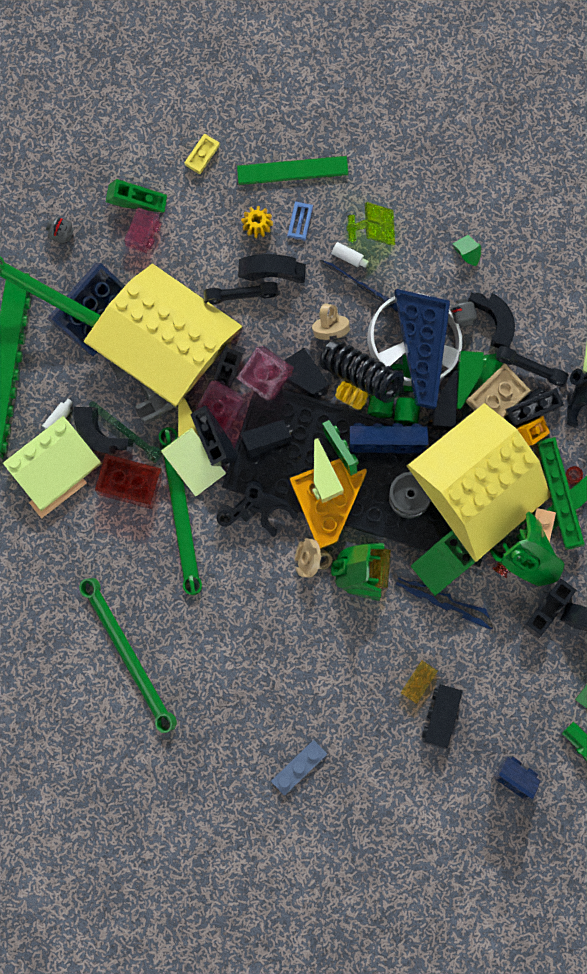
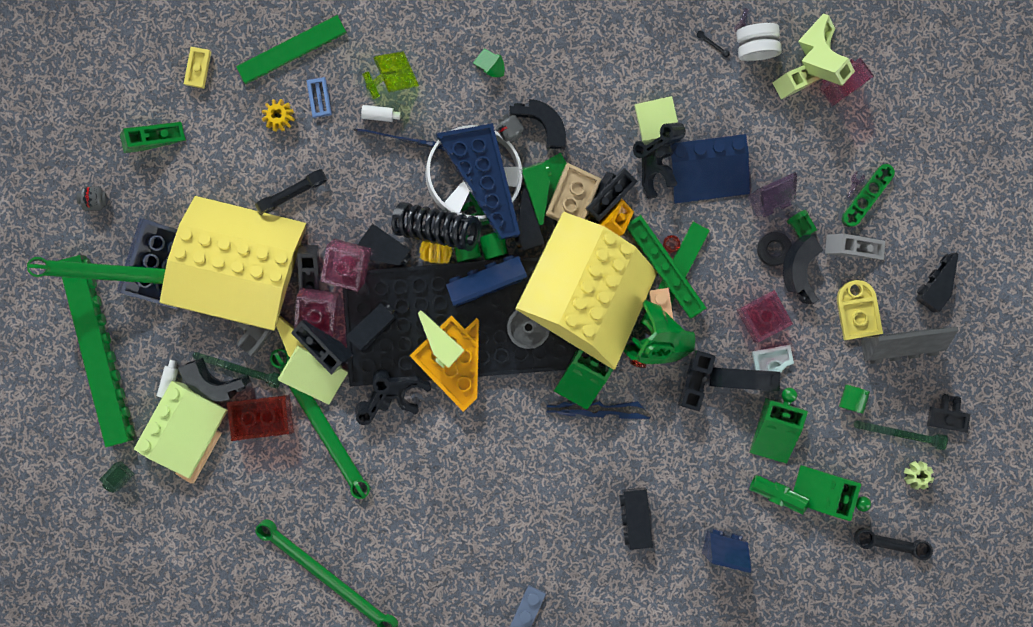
camera: 25 degrees left, 10 degrees up
clear pink brick [124,207,162,254] -> none
black arch [238,254,306,283] -> none
tan tile [295,538,333,578] -> none
tan tile [312,303,350,340] -> none
green plate [322,420,358,476] -> none
green piece [331,543,384,601] -> none
clear yellow plate [369,549,391,589] -> none
clear yellow plate [400,660,438,704] -> none
black piece [495,346,569,387] -> none

